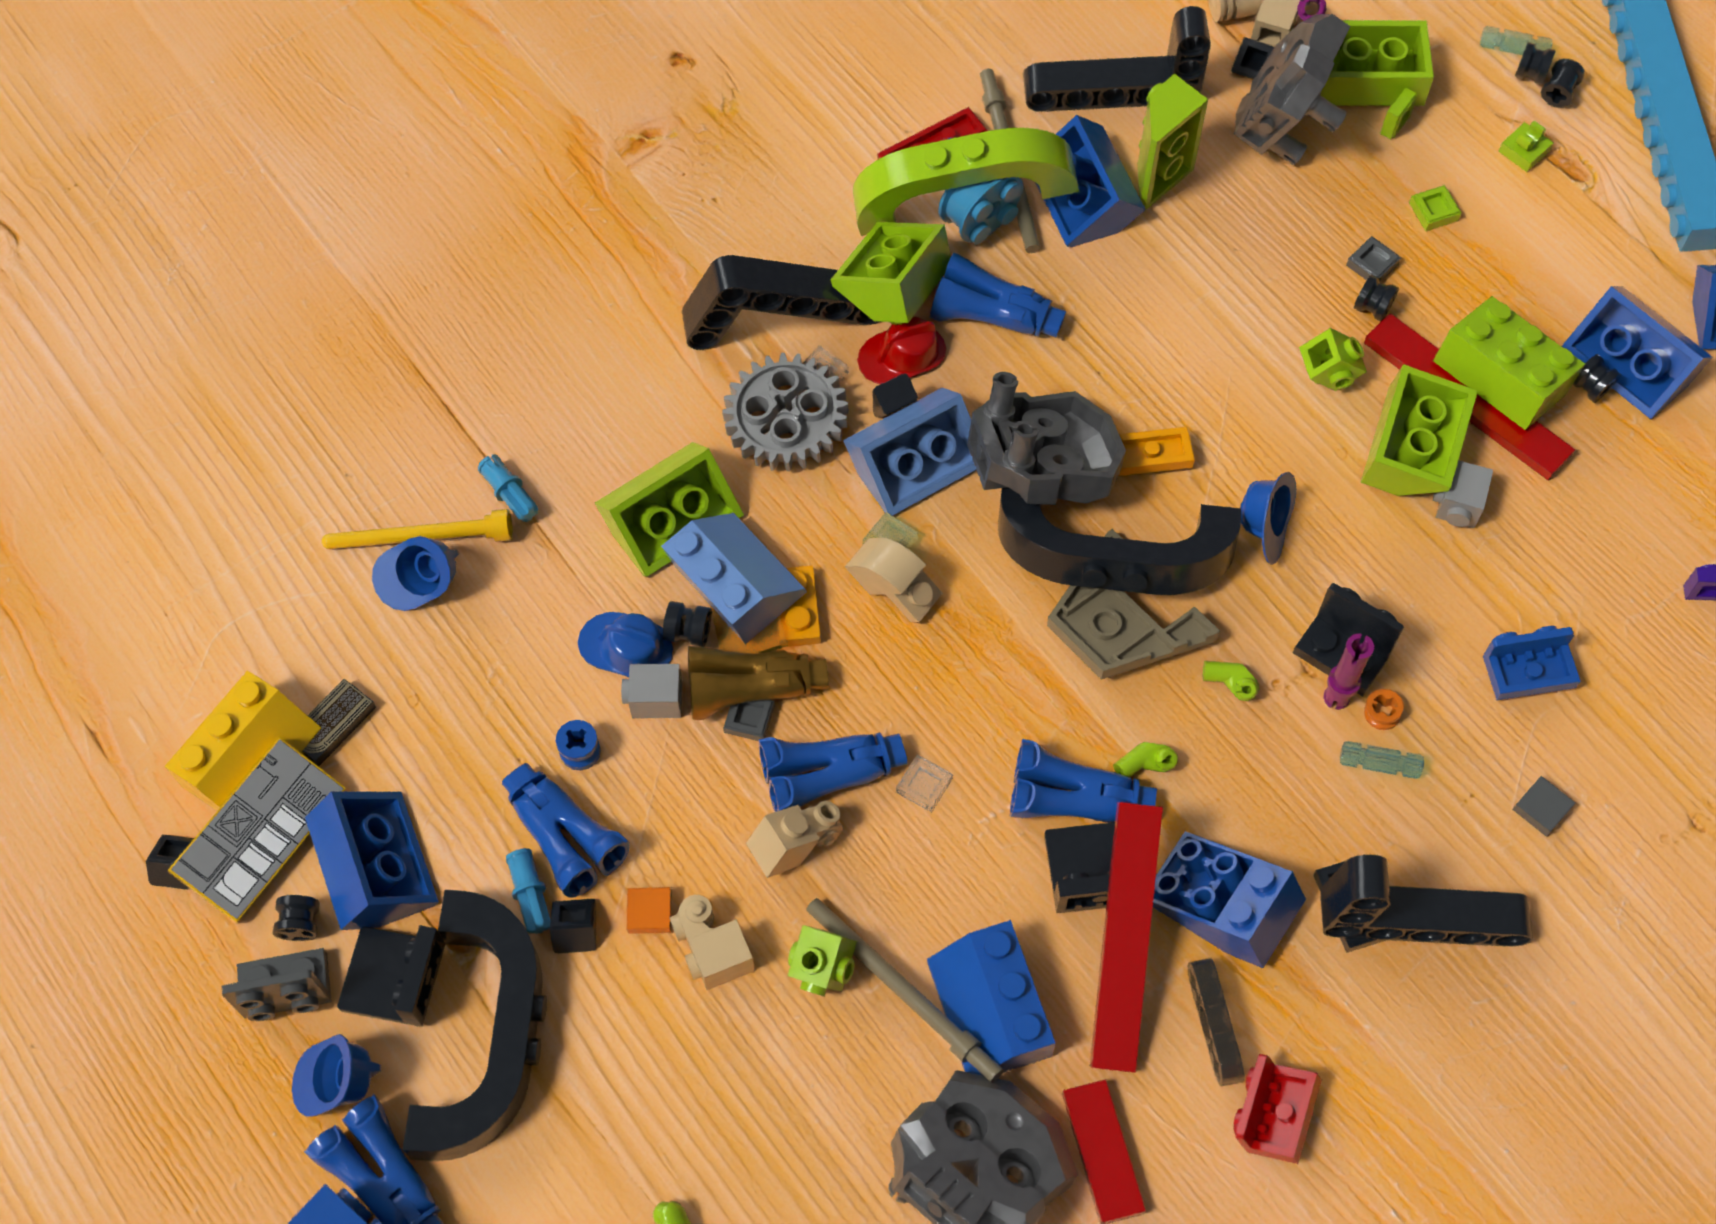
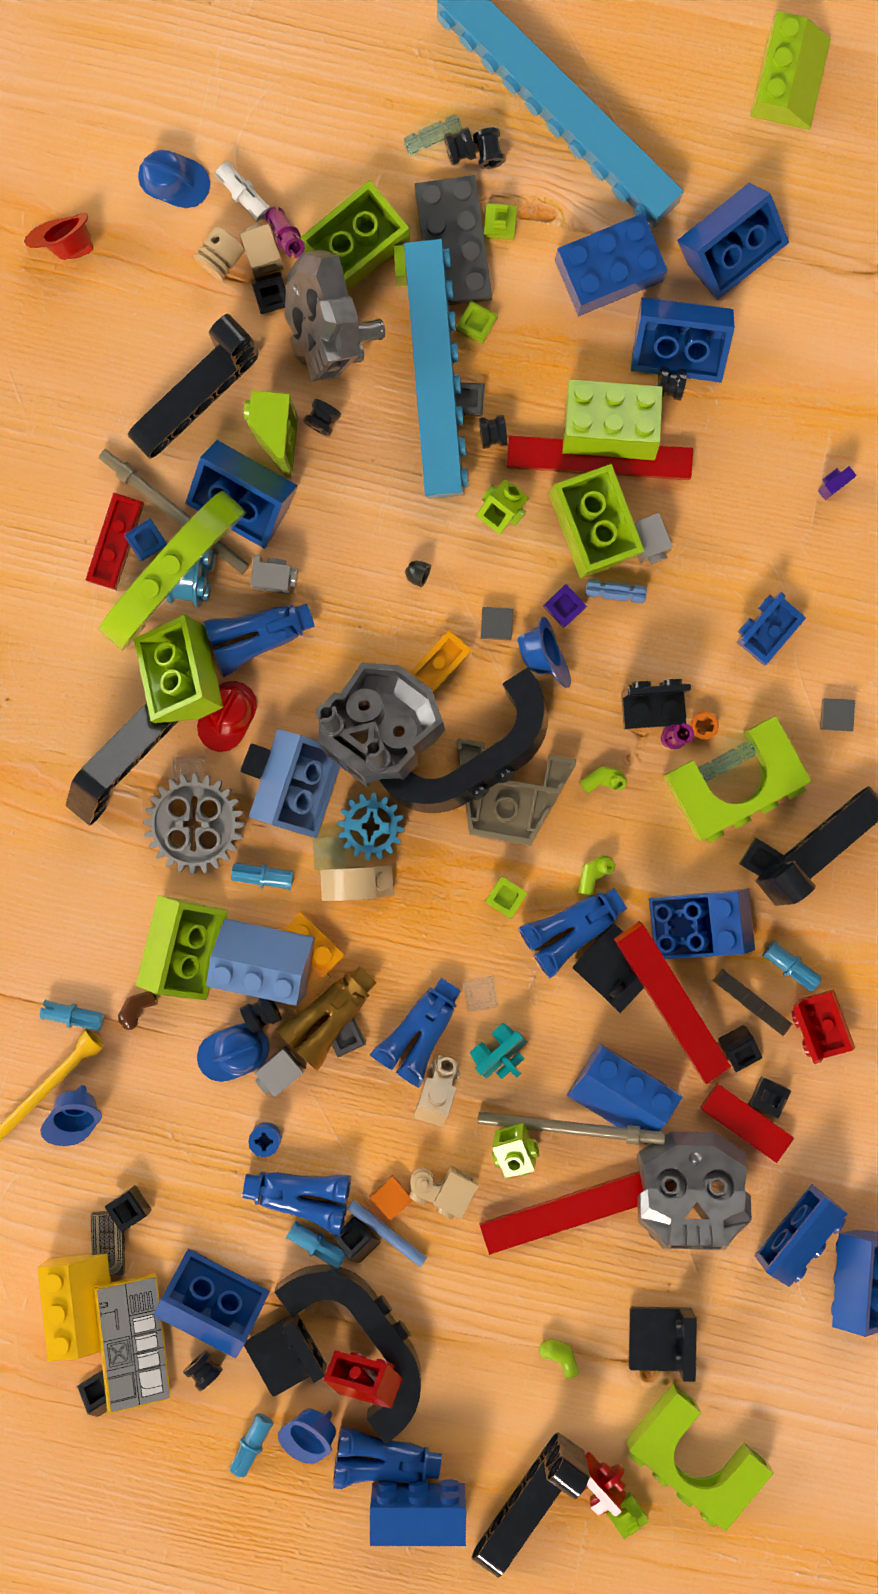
camera: 40 degrees left, 25 degrees up
dark grey bracket [222,948,332,1021] -> none
none -> black slope [105,1185,152,1233]
none -> reddish brown arm [118,991,158,1030]
none -> dark azure axle [230,1413,274,1478]
none -> dark azure axle [231,863,294,890]
none -> light grey brick [250,555,298,594]
none -> black wheel [303,399,341,436]
none -> red brick [323,1350,403,1409]
none -> dark azure gear [337,793,404,860]
none -> medium blue bar [347,1200,427,1267]
none -> dark azure brick [404,239,469,499]
none -> pearl dark grey hinge [405,560,431,587]
none -> dark grey plate [415,175,492,306]
none -> teal hips [470,1023,528,1079]
none -> red tile [479,1171,643,1255]
none -> dark grey tile [480,607,513,641]
none -> lime tile [485,876,527,919]
none -> dark purple plate [543,584,587,629]
none -> blue brick [555,213,668,317]
none -> medium blue axle [586,579,647,604]
none -> lime arch [663,716,812,843]
none -> black slope [718,1025,763,1072]
none -> black tile [748,1076,791,1119]
none -> dark azure axle [762,940,821,991]

